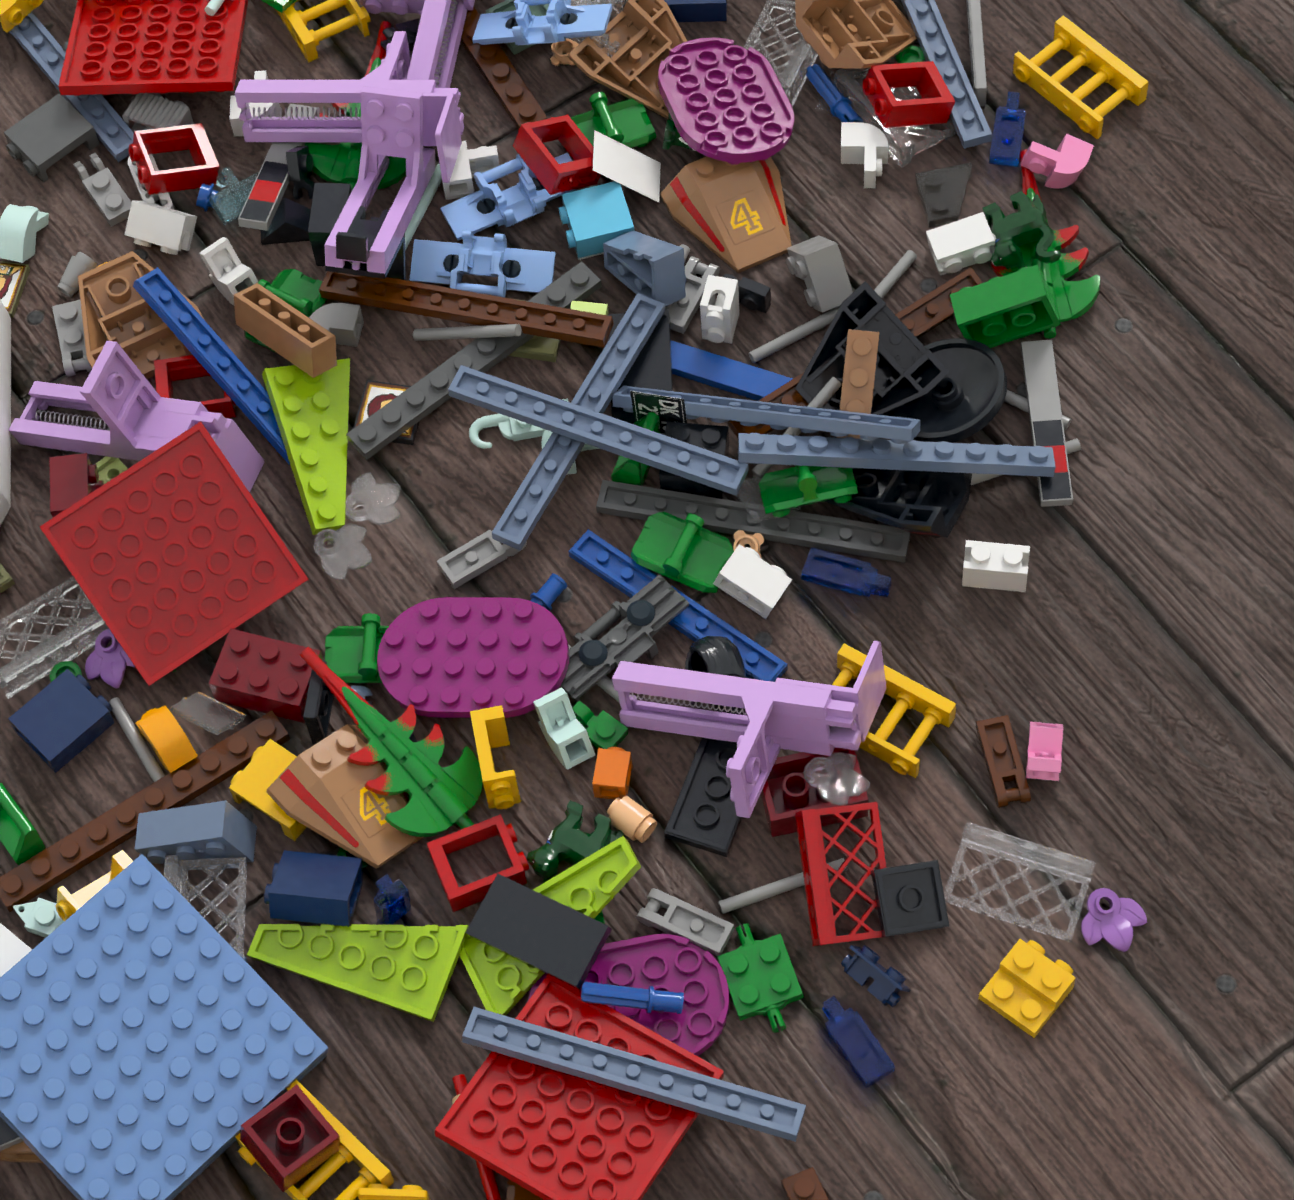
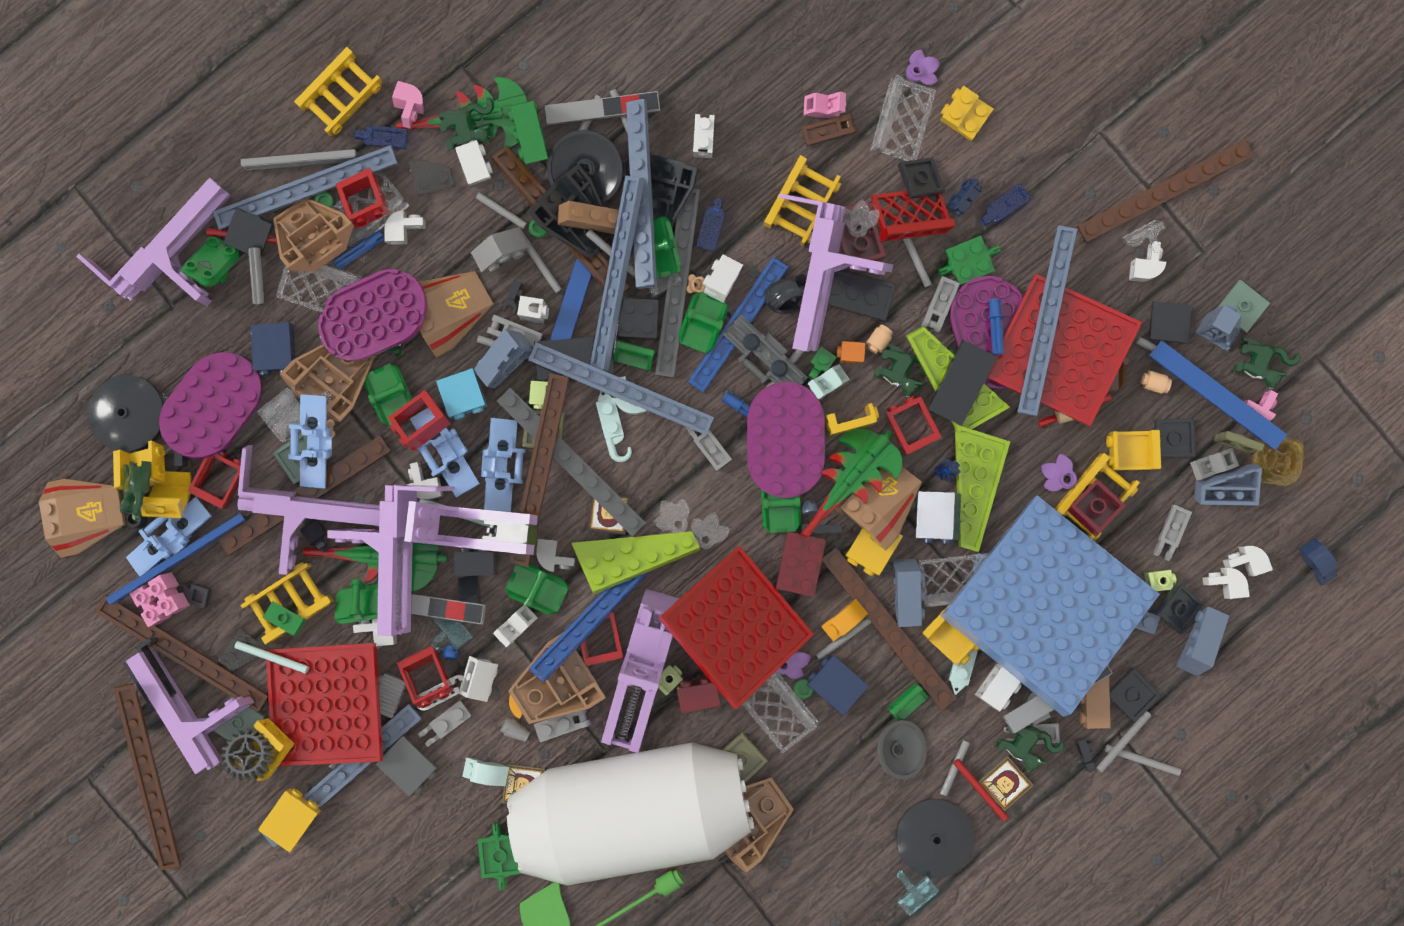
camera: 100 degrees left, 25 degrees up
clear piece [170,691,246,735] -> none
medium nougat brick [234,283,337,378] -> none
black plate [286,146,315,200] -> none
light grey bar [413,324,522,341] -> none
sand blue plate [448,365,749,496] -> none
white sticker [592,130,661,202] -> none
none -> green shield [335,579,378,624]
none -> medium lavender plate [1041,454,1077,491]

